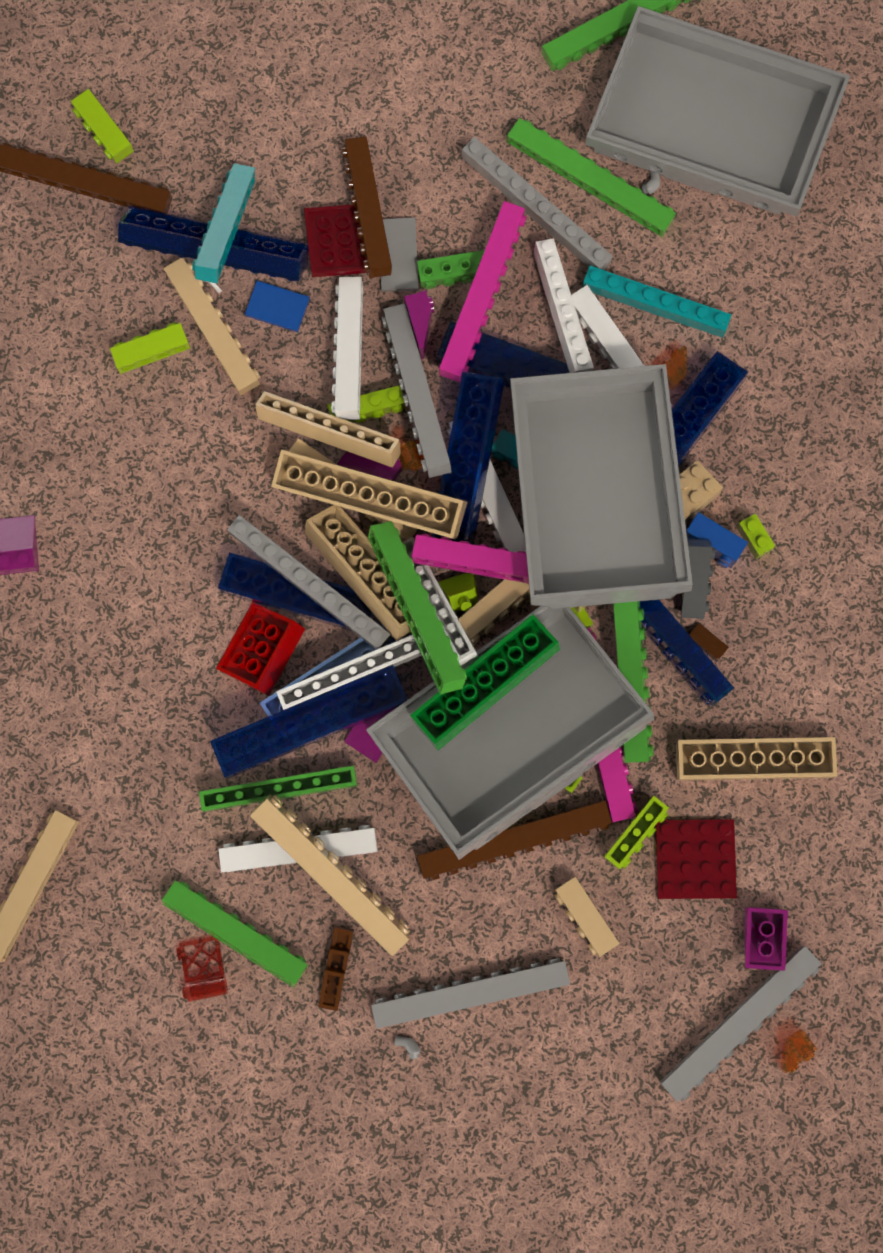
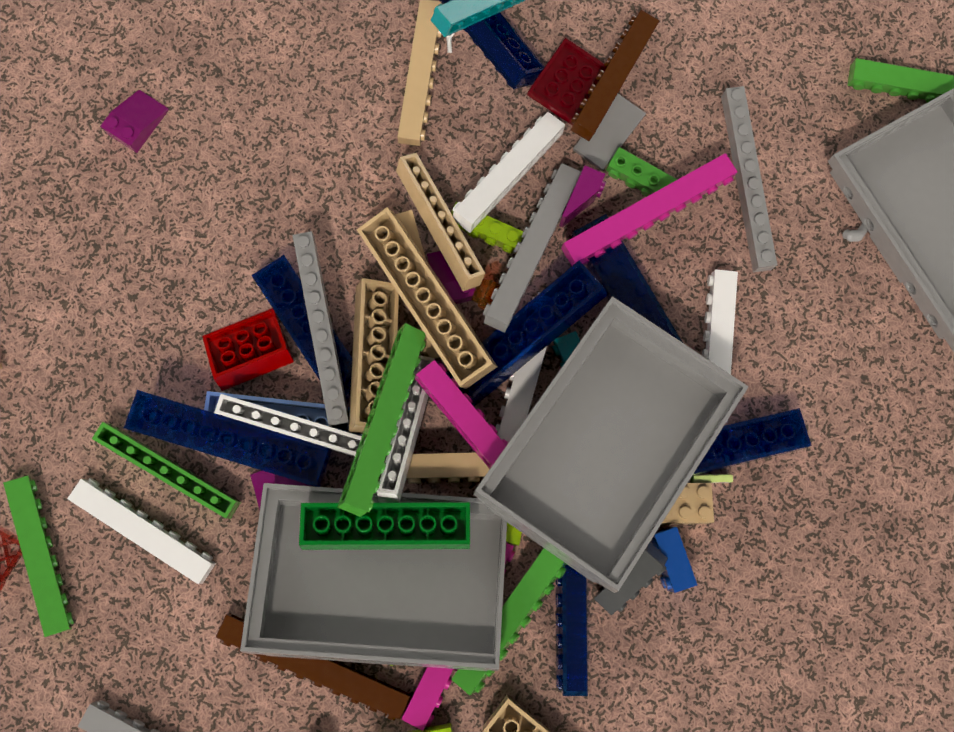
camera: 30 degrees right, 0 degrees up
lime brick [110,323,191,374] -> none
blue tile [245,281,310,333] -> none
tan brick [250,794,409,956] -> none
reddish brown slope [318,925,354,1011] -> none
lime torso [438,573,479,611] -> none
bright green brick [507,118,676,237] -> none
white brick [533,238,594,373] -> none
teal brick [582,266,732,338] -> none
clear orange slope [661,345,688,391] -> none
reddish brown slope [687,623,729,662] -> none
lime brick [736,514,775,559] -> none
none -> yellowish green tile [690,474,733,483]

